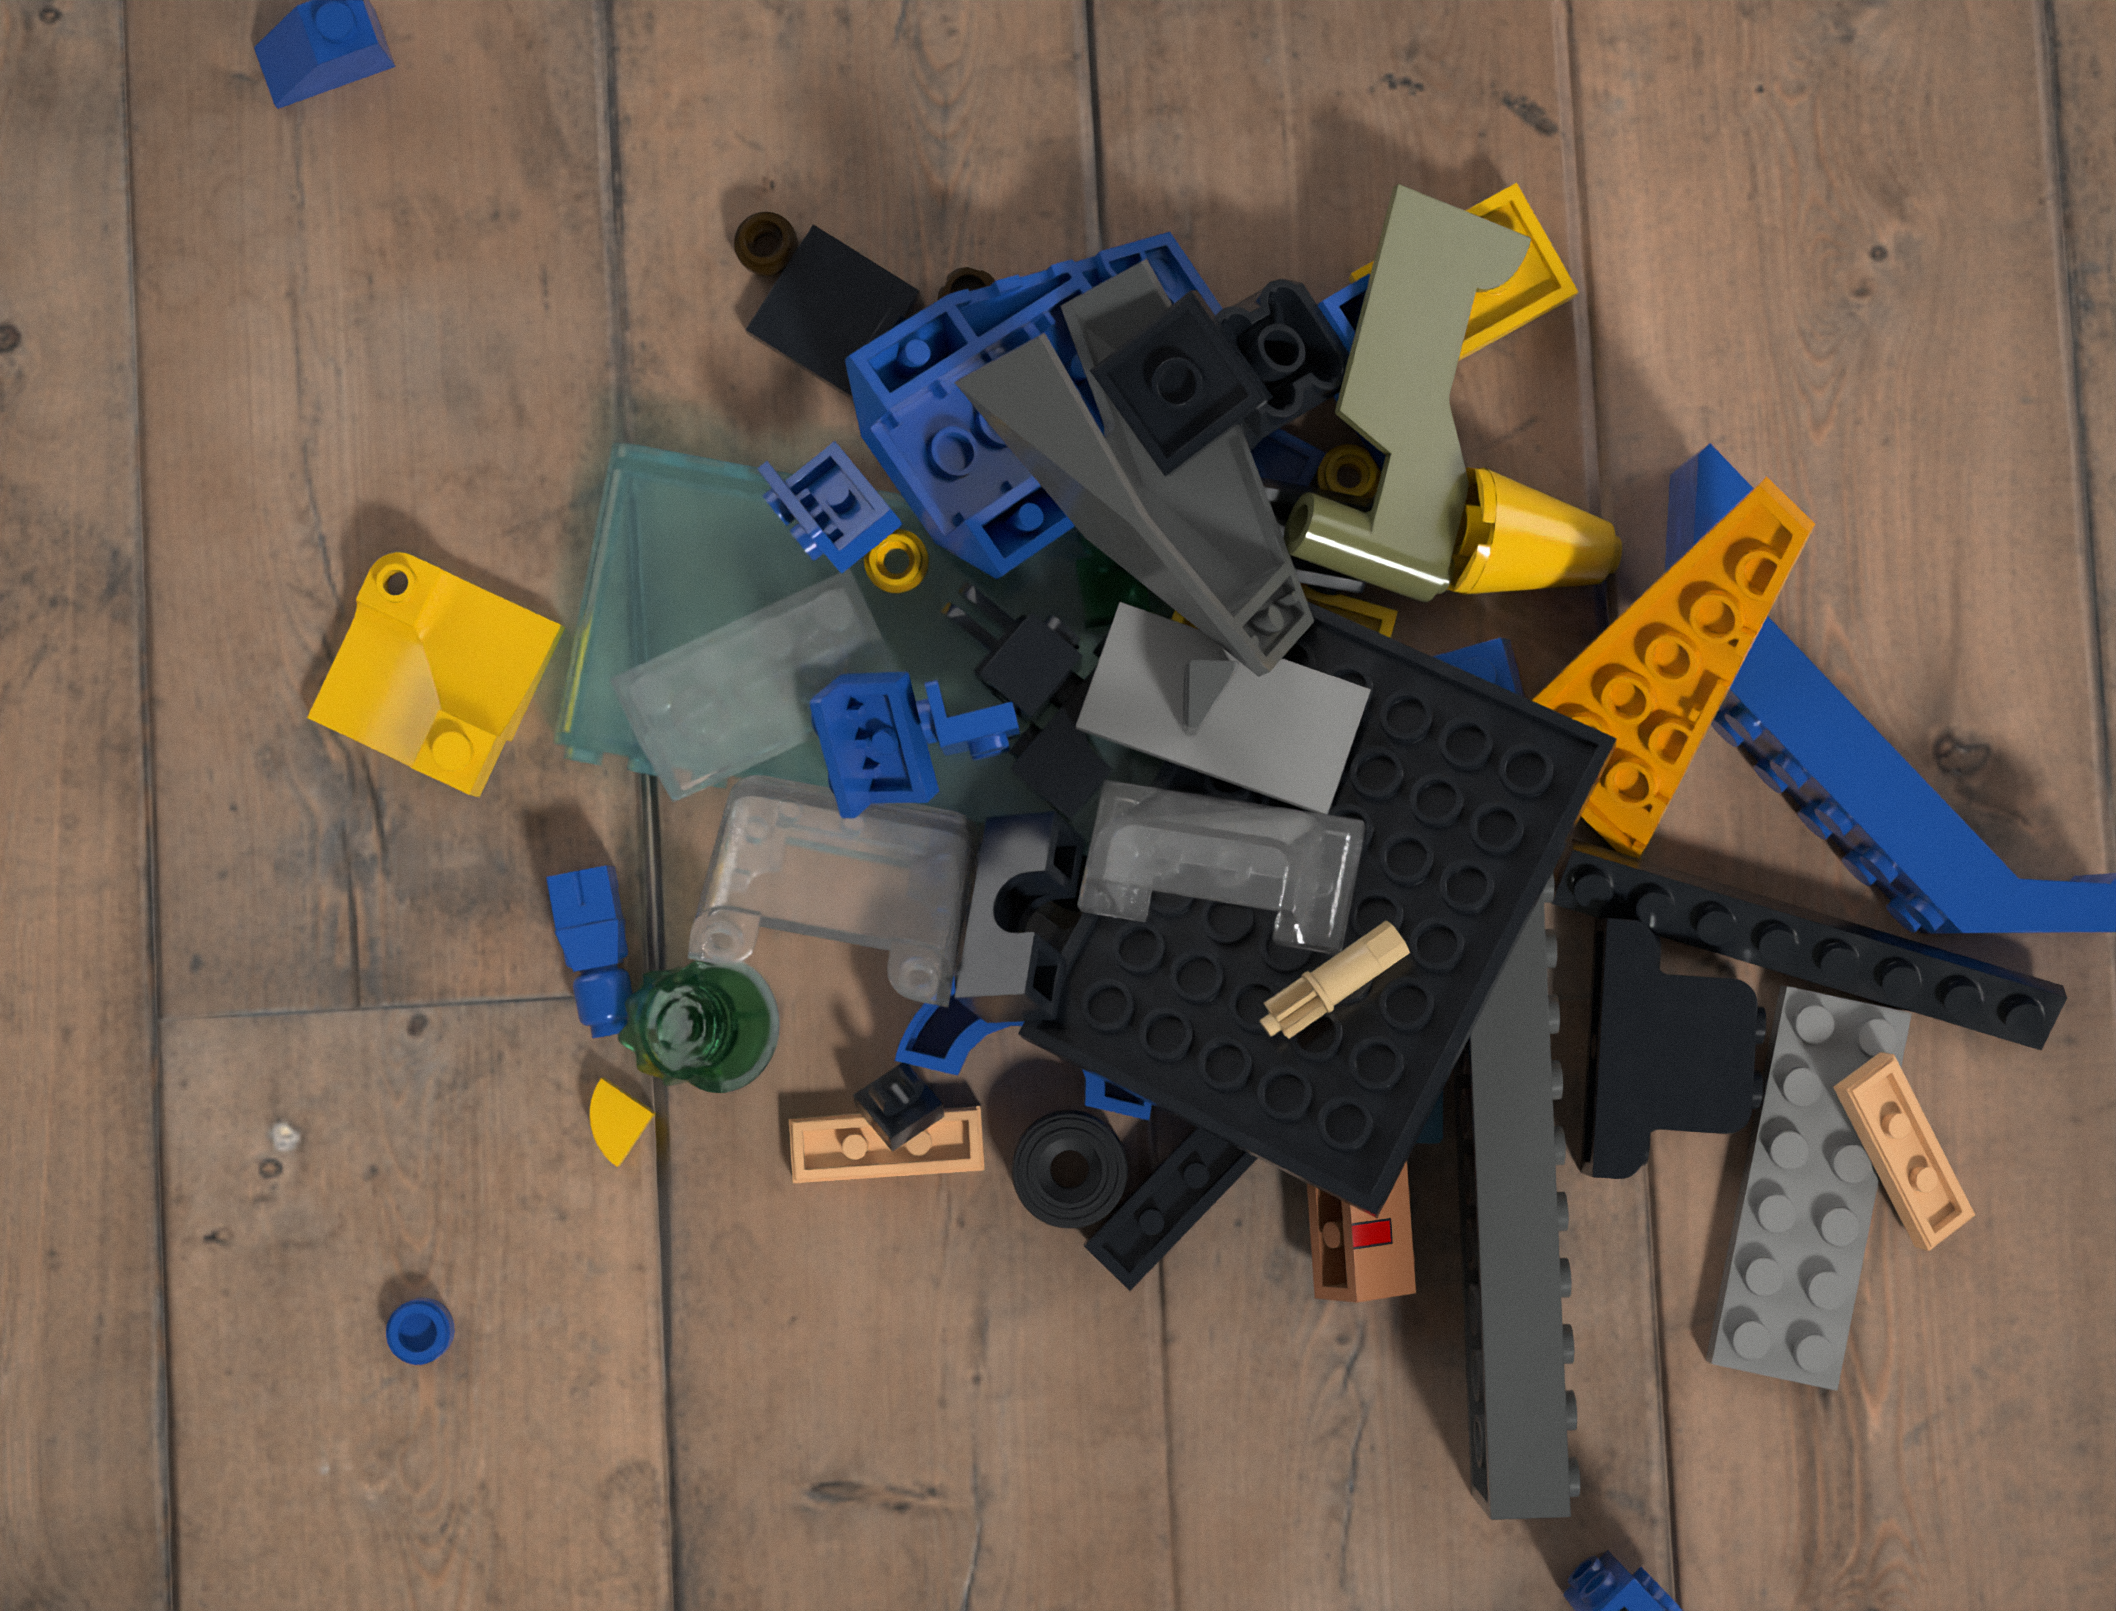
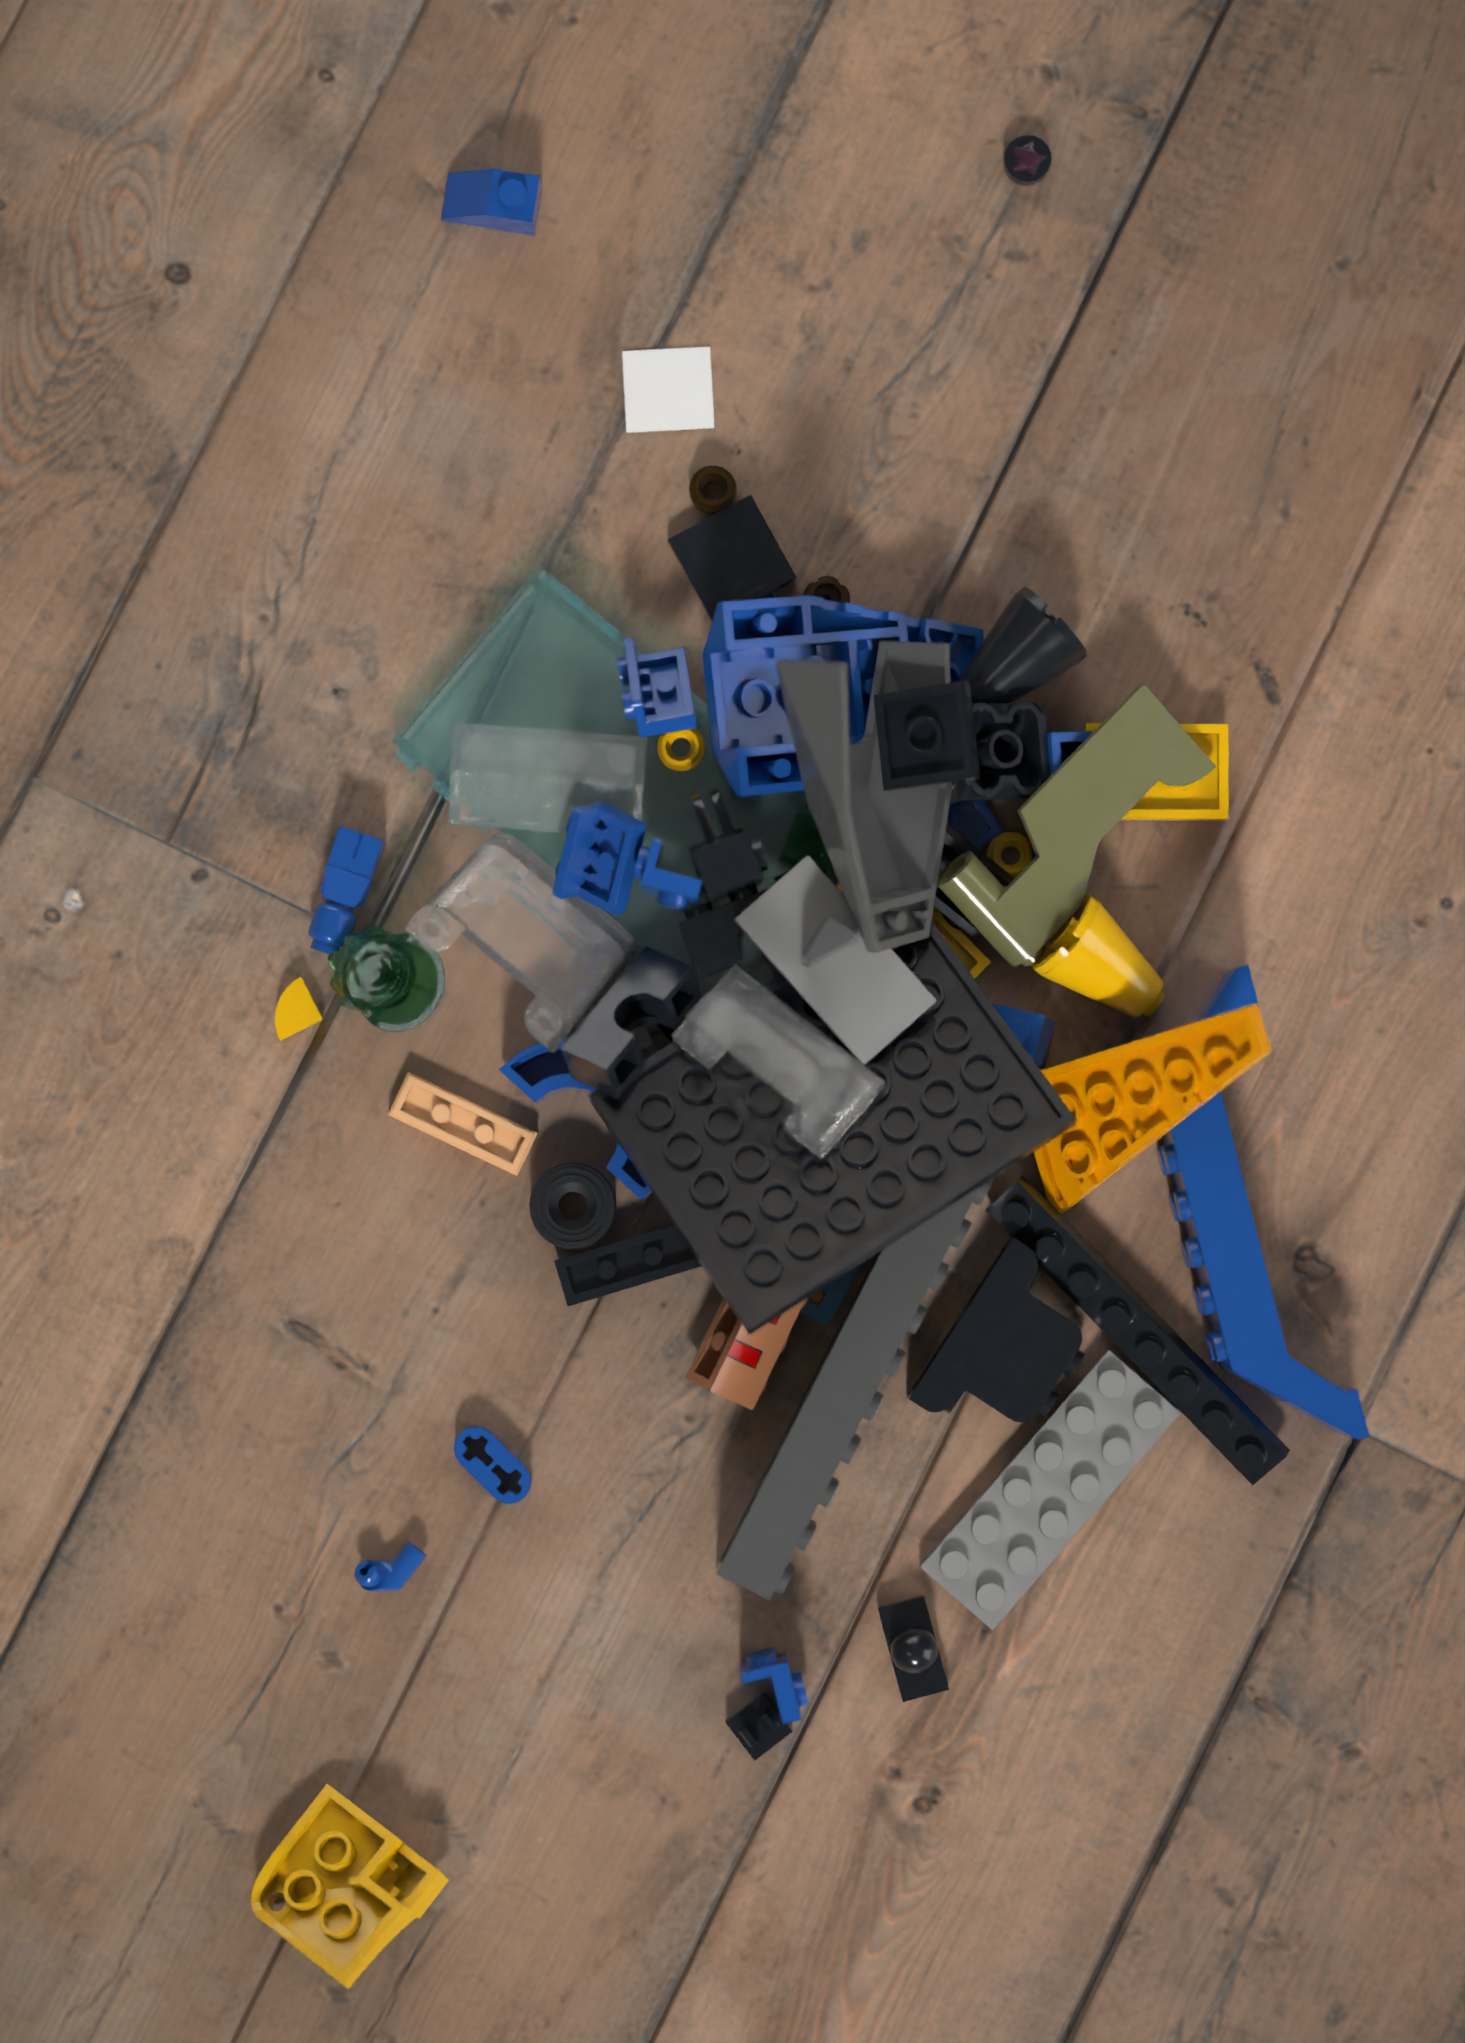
camera: 25 degrees right, 0 degrees up
yellow slope [307,552,565,798] -> none
blue tile [386,1297,455,1365] -> none
black tile [853,1063,944,1152] -> none
tan piece [1259,921,1410,1039] -> none
light nougat tile [1833,1052,1975,1251] -> none
none -> blue beam [454,1426,532,1504]
none -> white sticker [622,346,715,433]
none -> black tile [877,1595,949,1702]
none -> black cone [956,586,1087,704]

